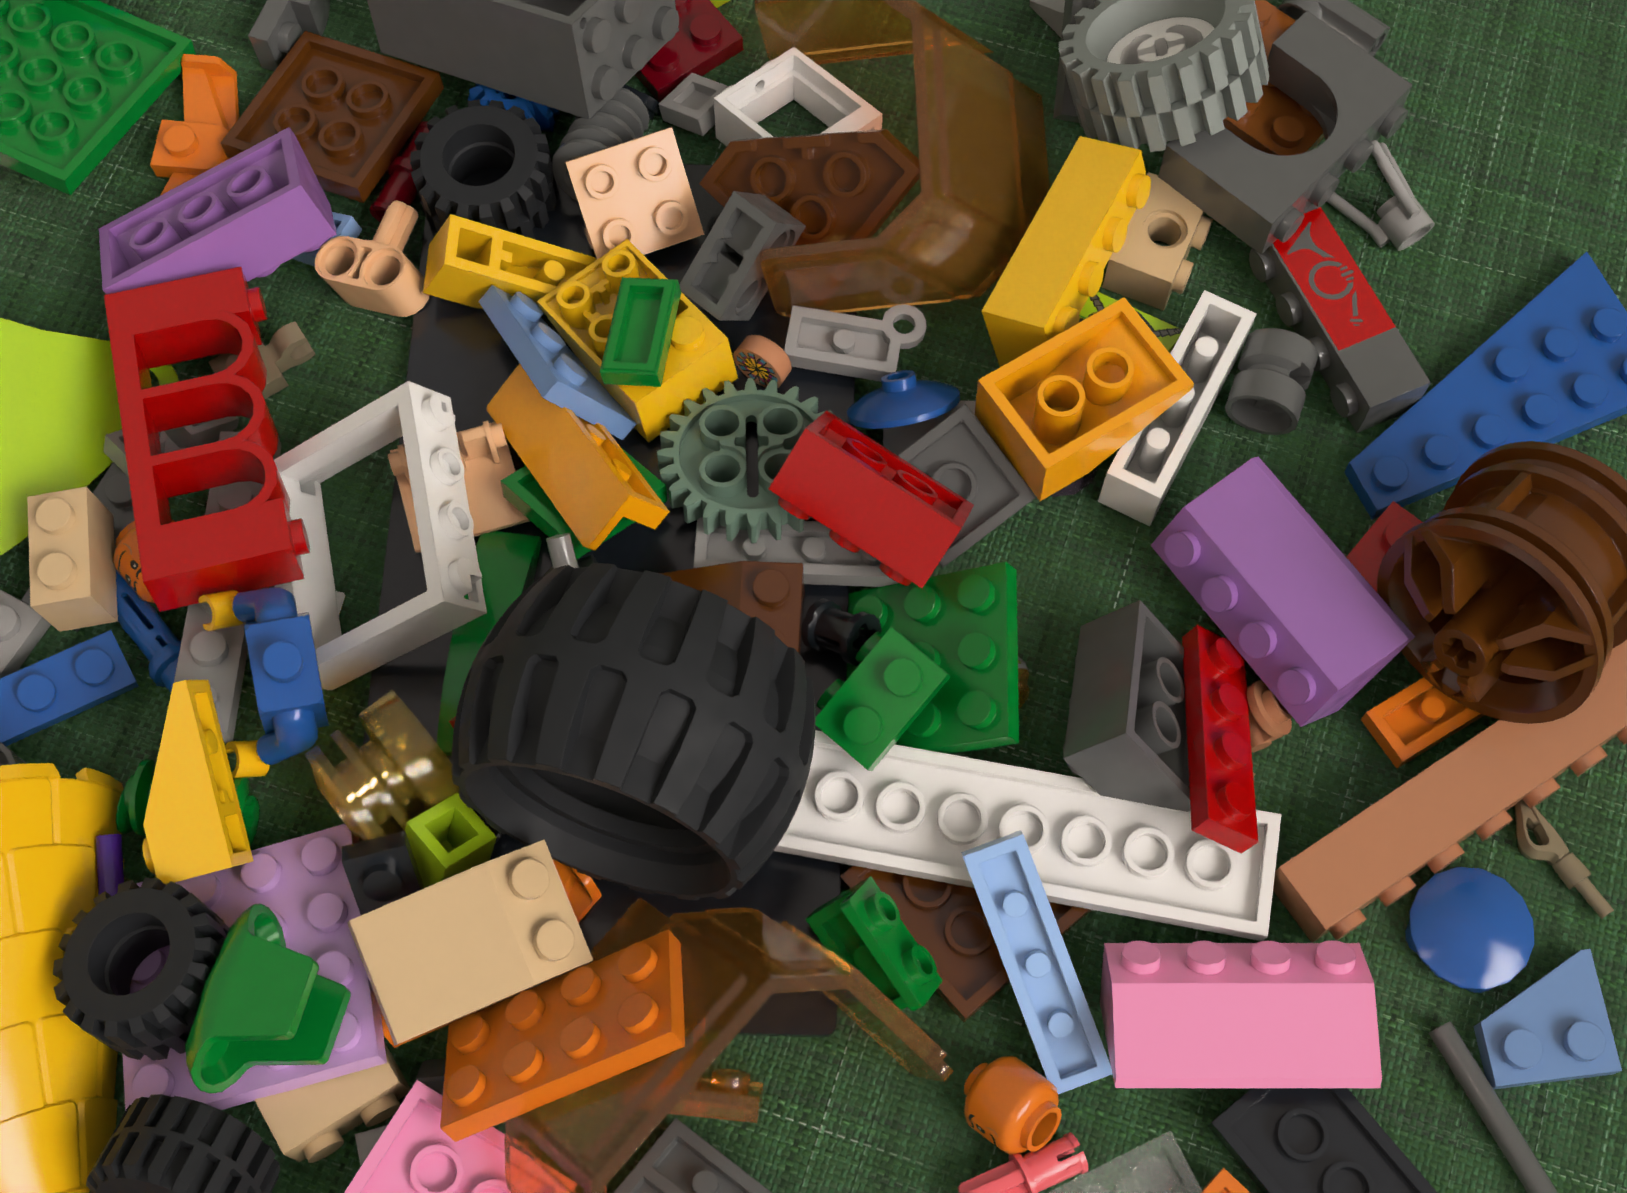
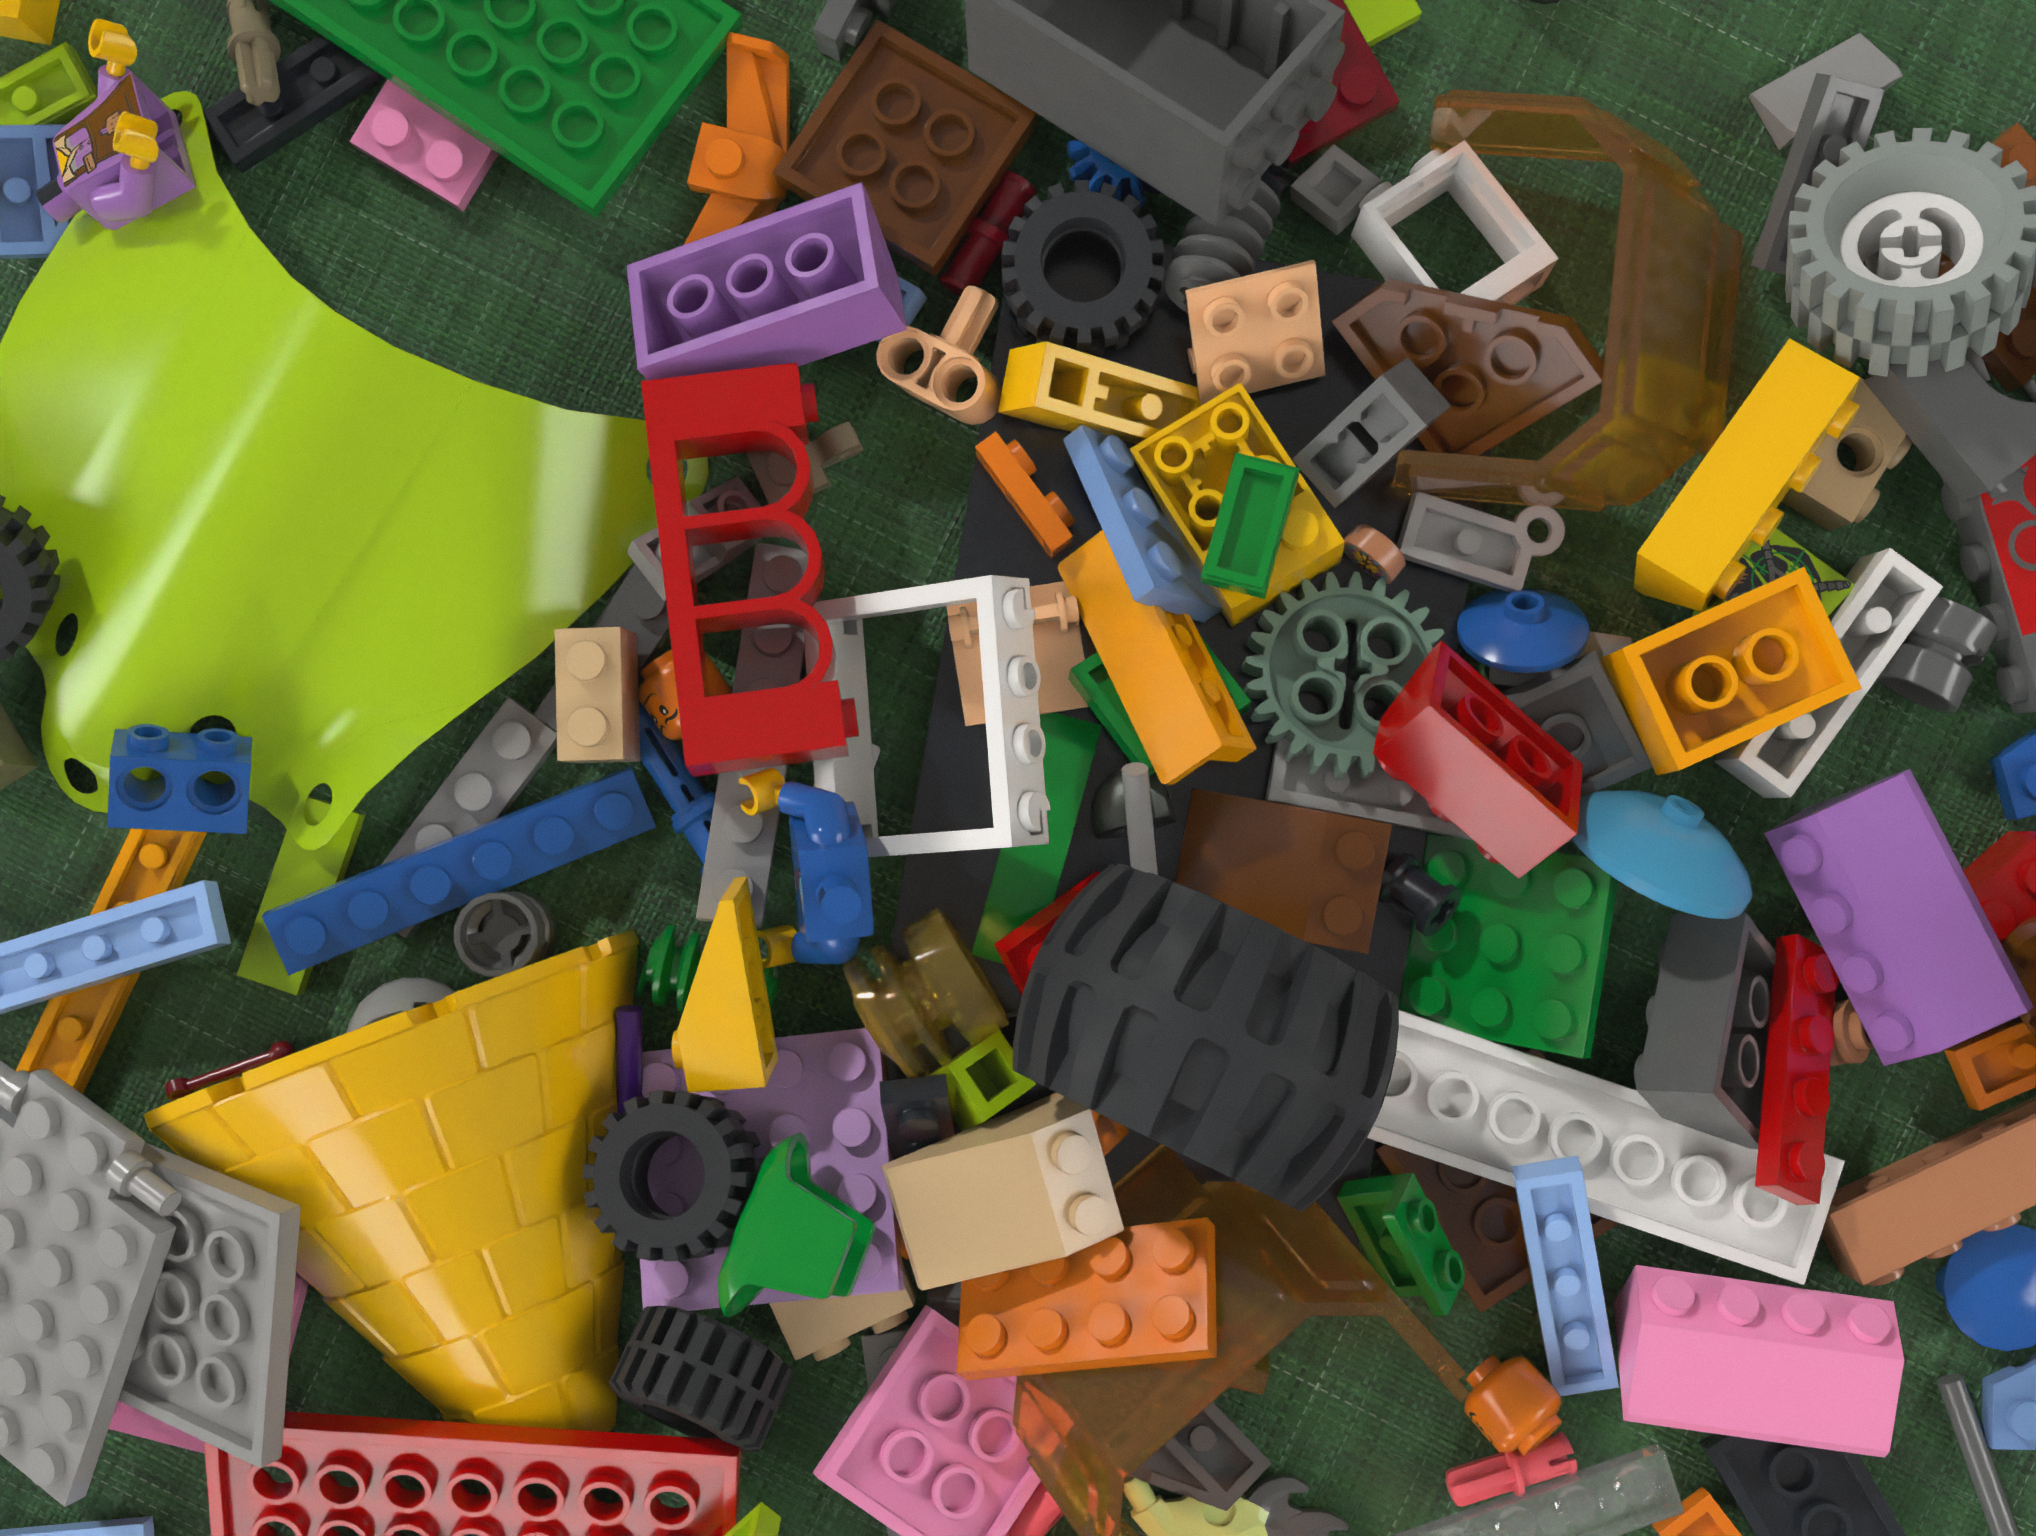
camera: 10 degrees right, 20 degrees up
green bracket [815,627,951,771] -> none
none -> orange plate [975,431,1075,559]
none -> dark azure dish [1572,791,1753,919]

